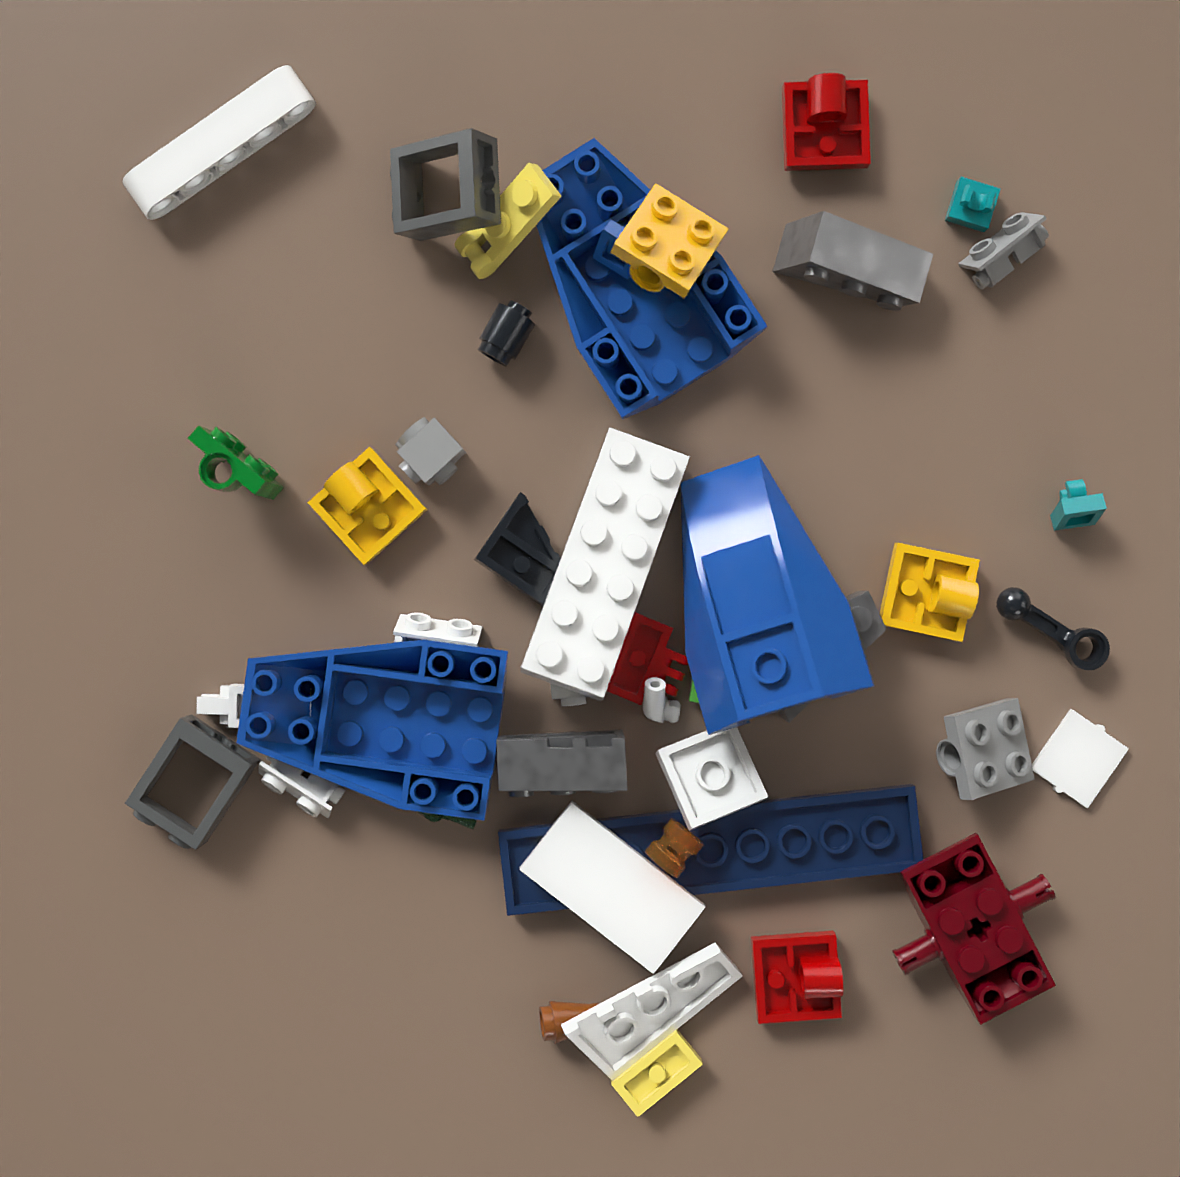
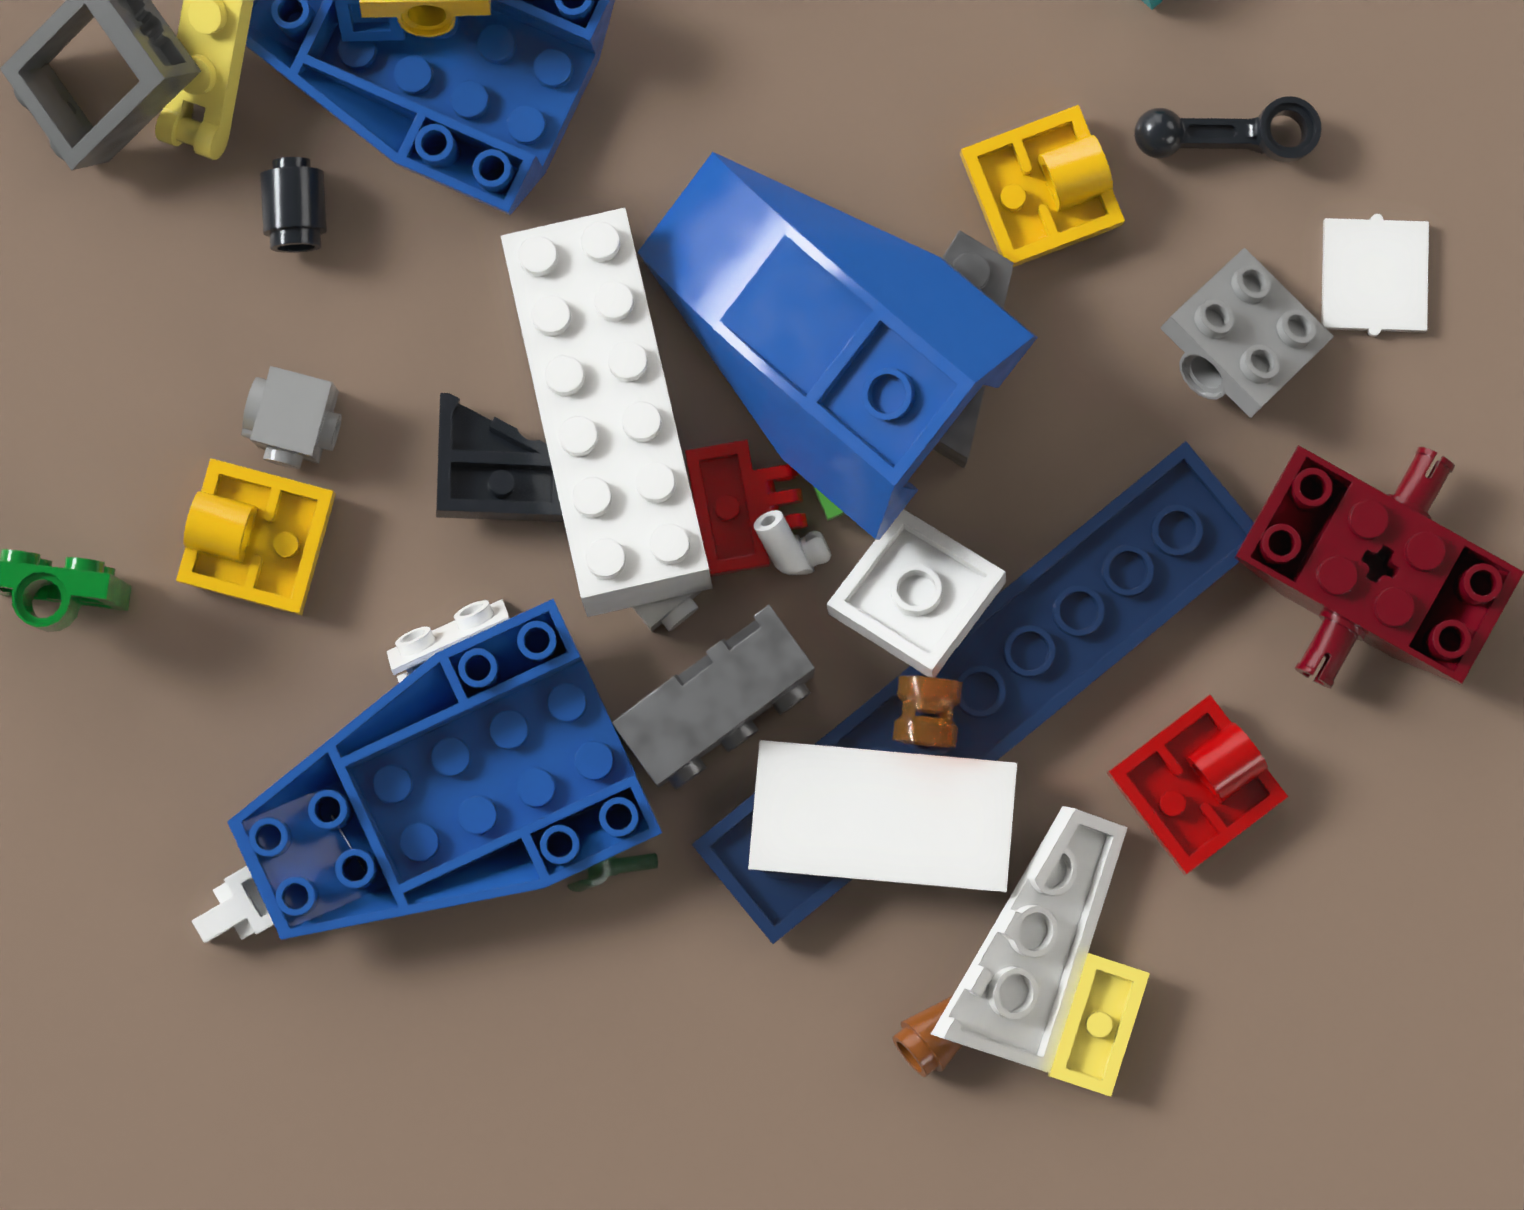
camera: 30 degrees left, 5 degrees down
dark grey window [124,714,261,850] -> none
white hinge [259,756,346,818] -> none

